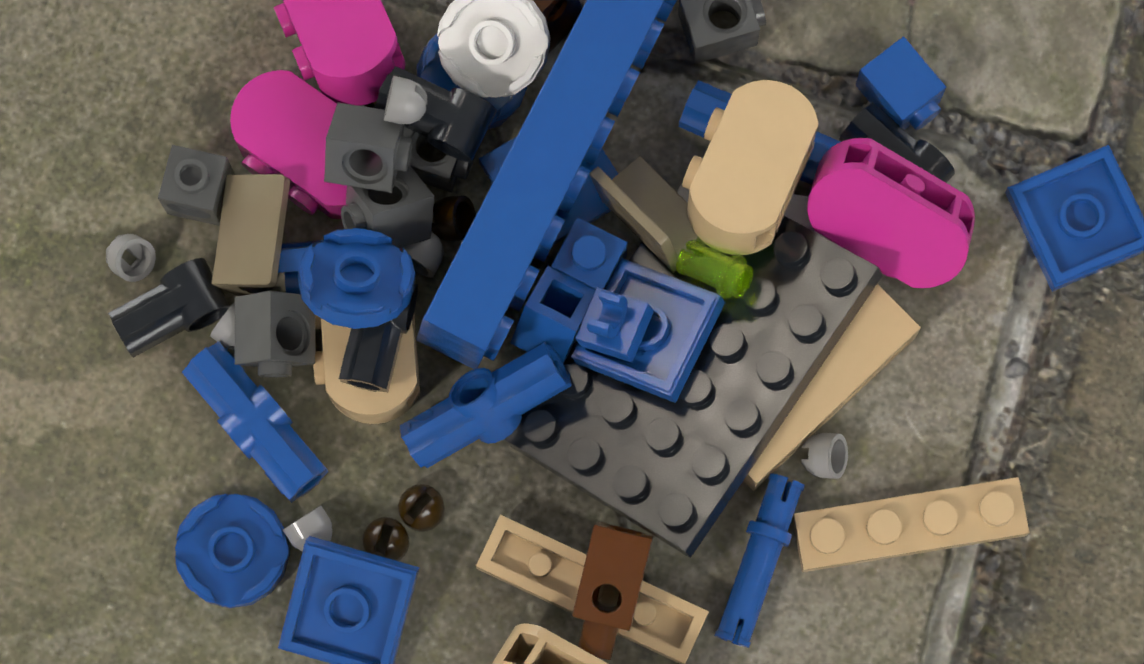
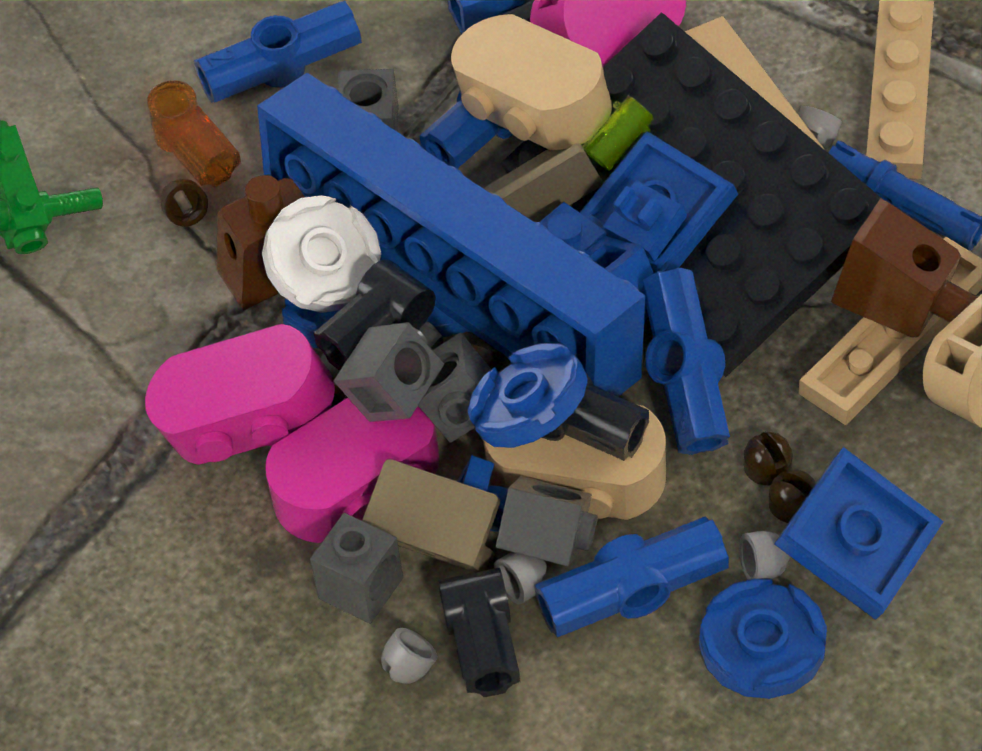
camera: 70 degrees left, 25 degrees down
light grey hinge [384,76,427,124] -> none

